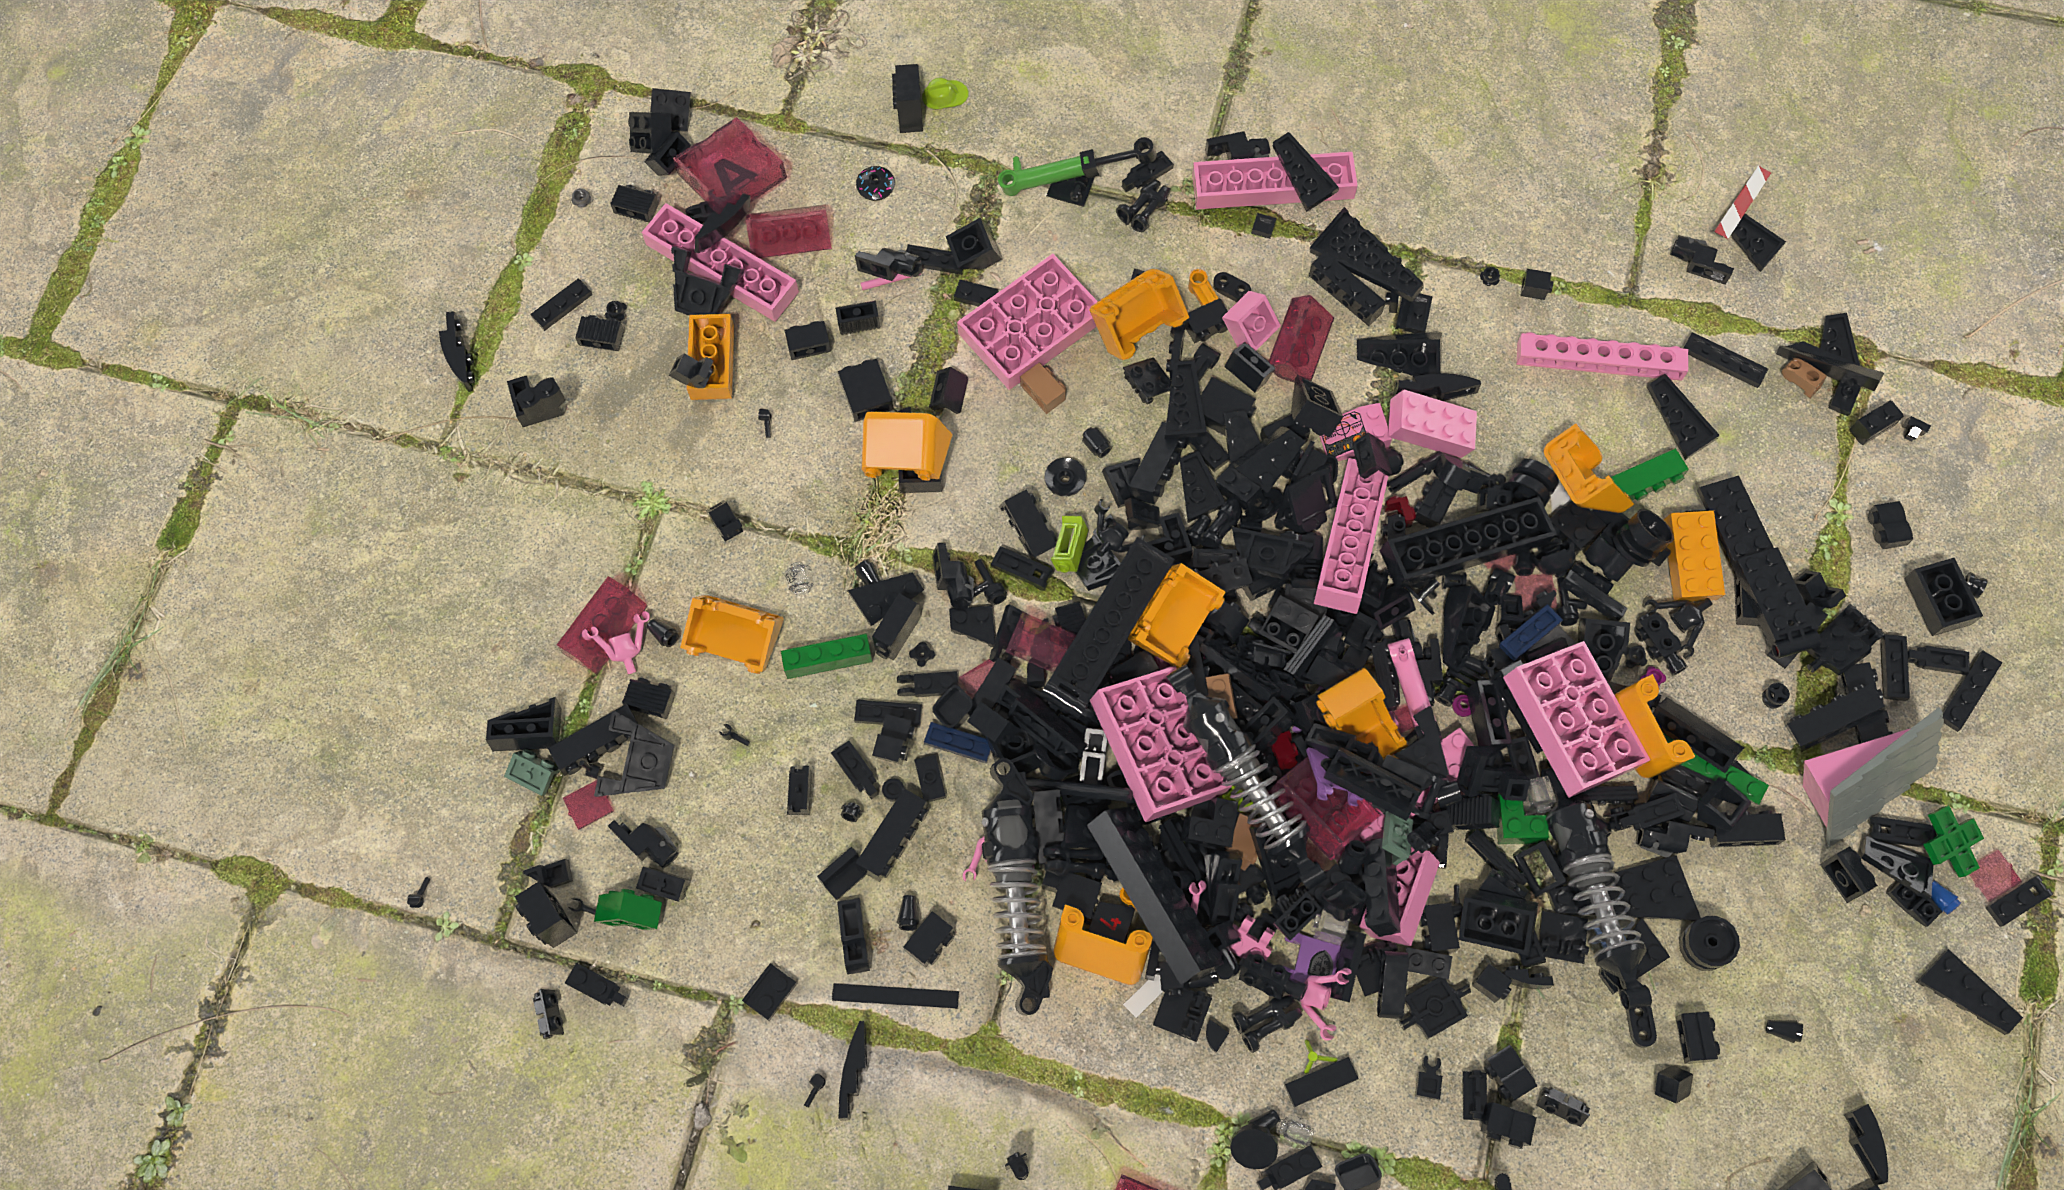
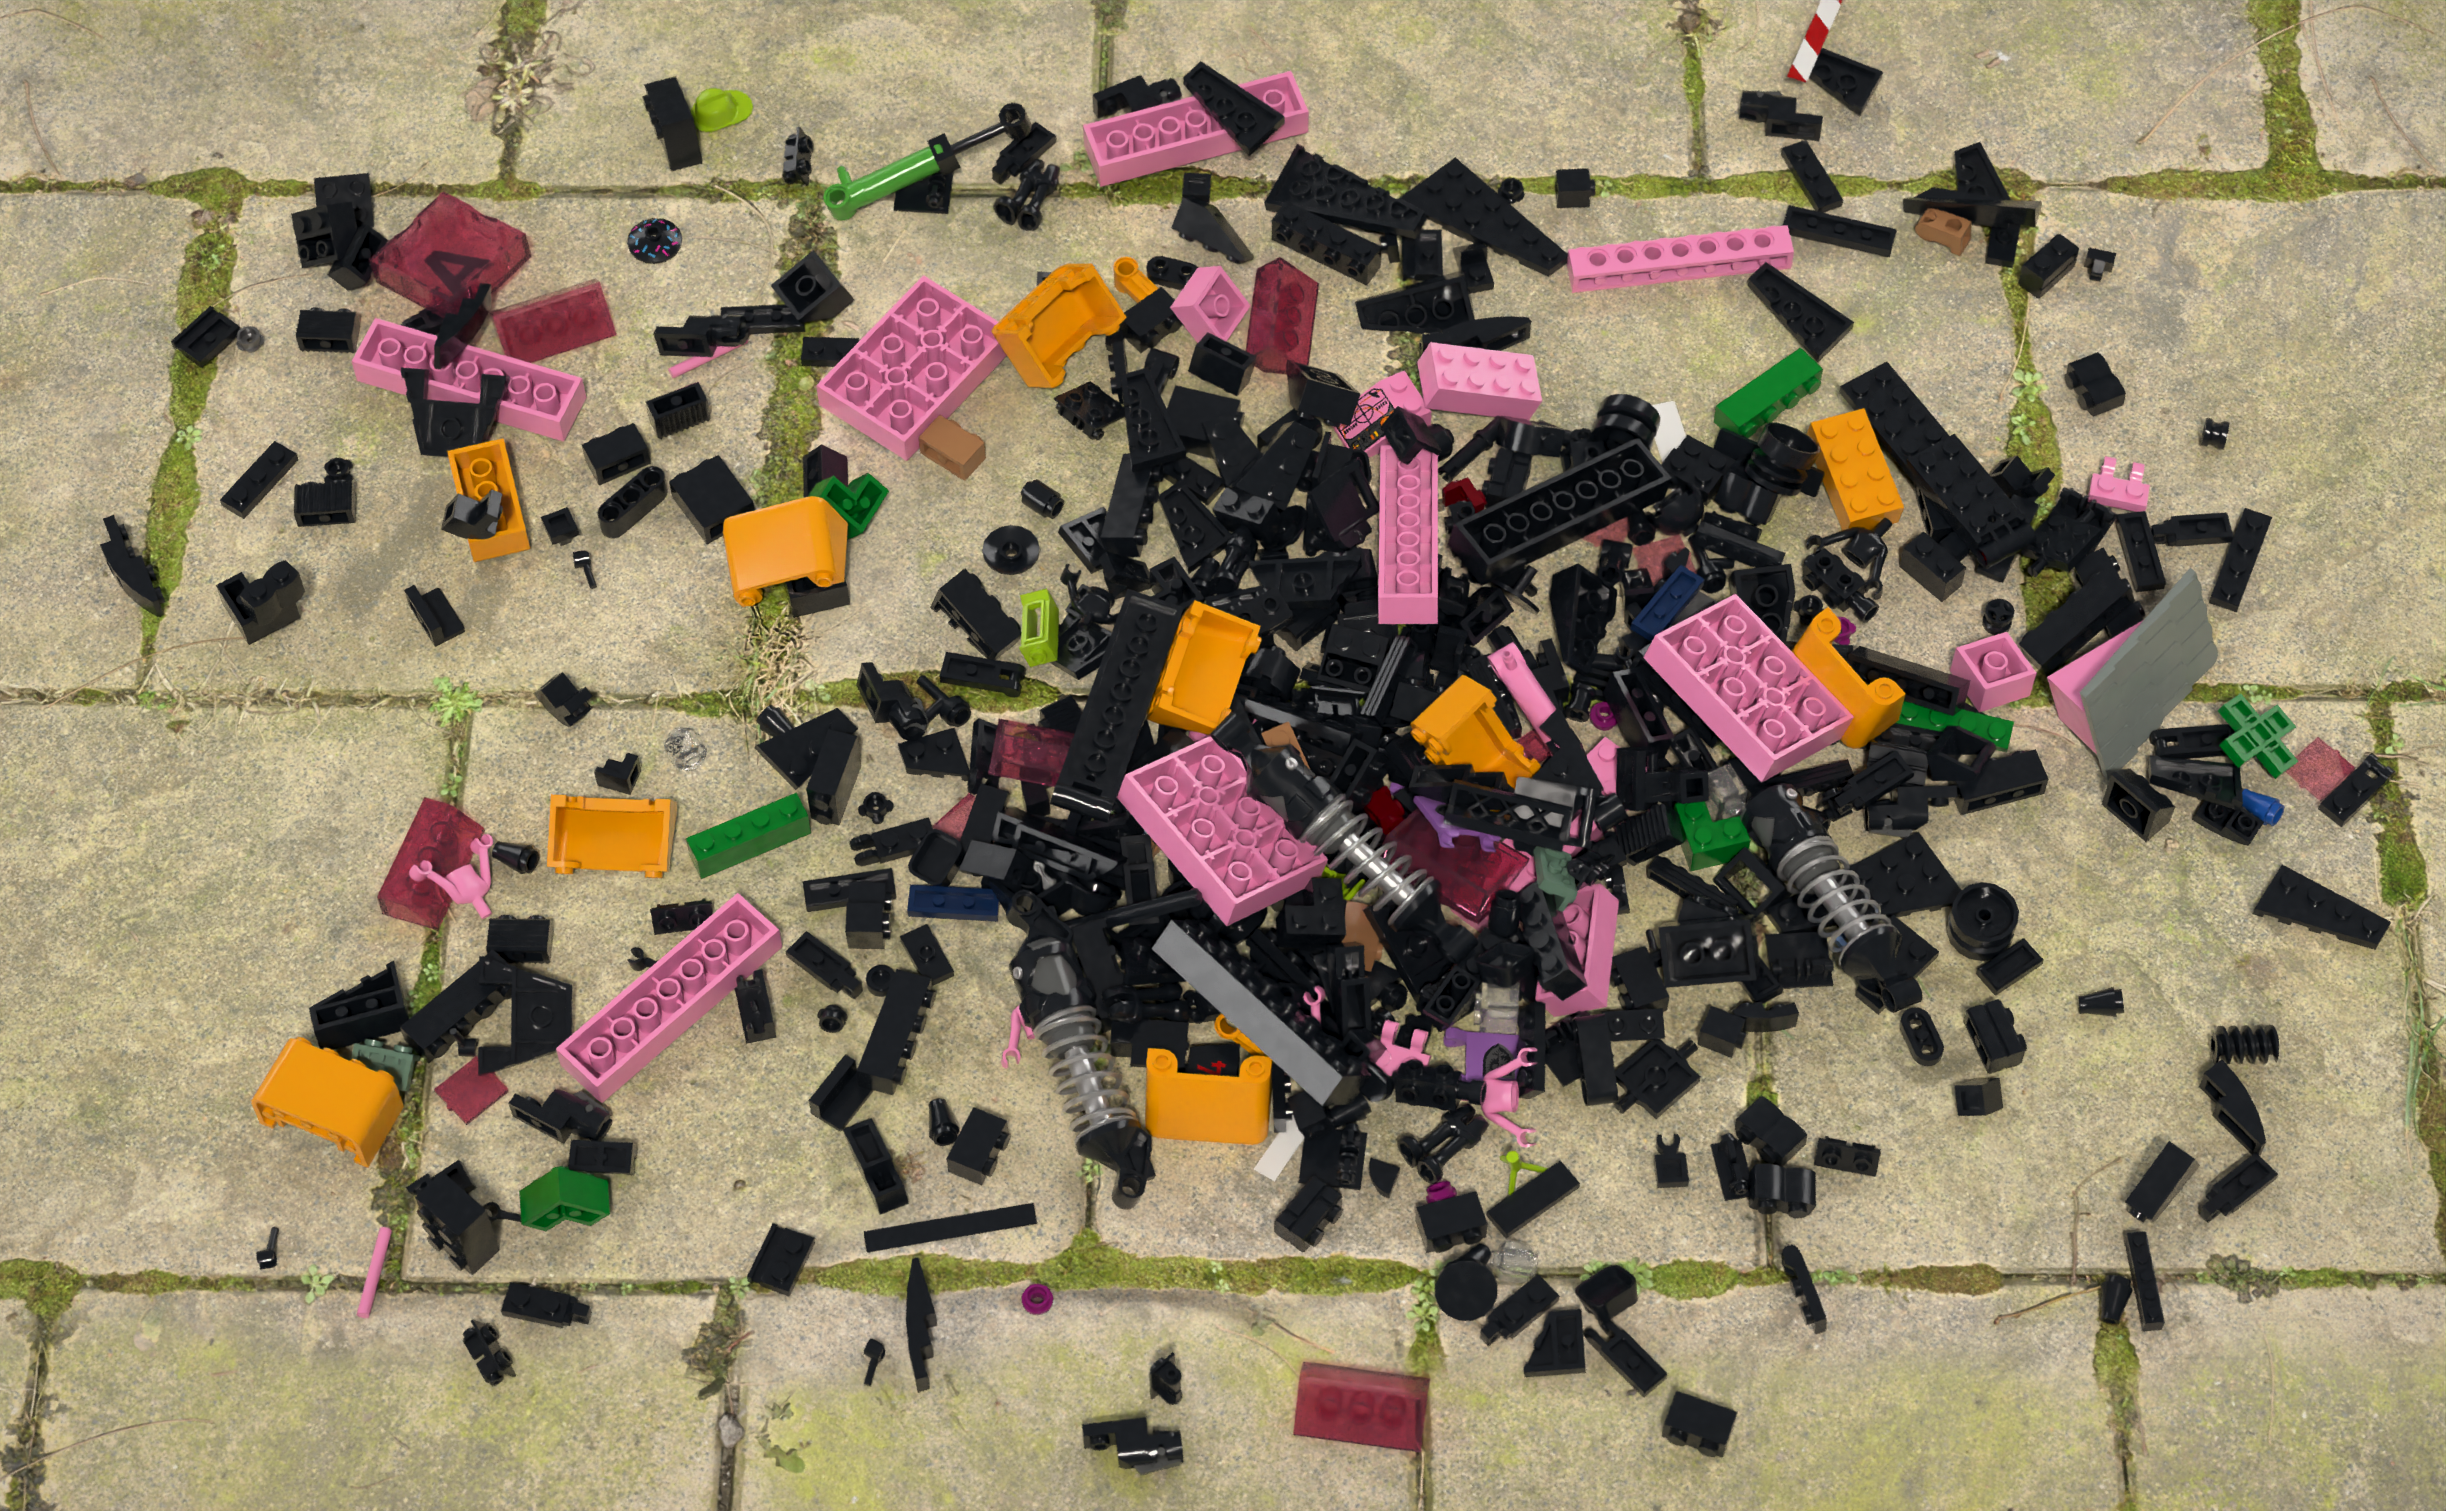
camera: 15 degrees left, 10 degrees down
black bush [1441,572,1467,590] -> none
light orange windscreen [1544,424,1634,513] -> none
black brick [1904,557,1983,636] -> none
none -> black plate [171,306,240,368]
none -> light orange windscreen [251,1037,404,1168]
none -> bright pink bar [357,1227,392,1318]
none -> black panel [404,585,465,647]
none -> black tile [541,507,579,546]
none -> bright pink brick [556,893,782,1104]
none -> black panel [594,753,641,795]
none -> black beam [597,466,668,539]
none -> black hinge [650,898,713,935]
none -> black hinge [782,126,814,186]
none -> green brick [808,473,889,540]
none -> magenta plate [1022,1284,1053,1315]
none -> black slope [1171,196,1254,264]
none -> black brick [1274,1176,1343,1253]
none -> black wing [1400,157,1568,277]
none -> black brick [1415,1191,1488,1253]
none -> magenta plate [1426,1181,1457,1204]
none -> black slope [1453,242,1494,294]
none -> black plate [1781,140,1843,213]
none -> black brick [1900,531,1970,602]
none -> bright pink brick [1950,632,2036,712]
none -> black tile [1976,938,2044,996]
none -> bright pink plate [2088,456,2150,512]
none -> black piece [2211,1025,2279,1065]

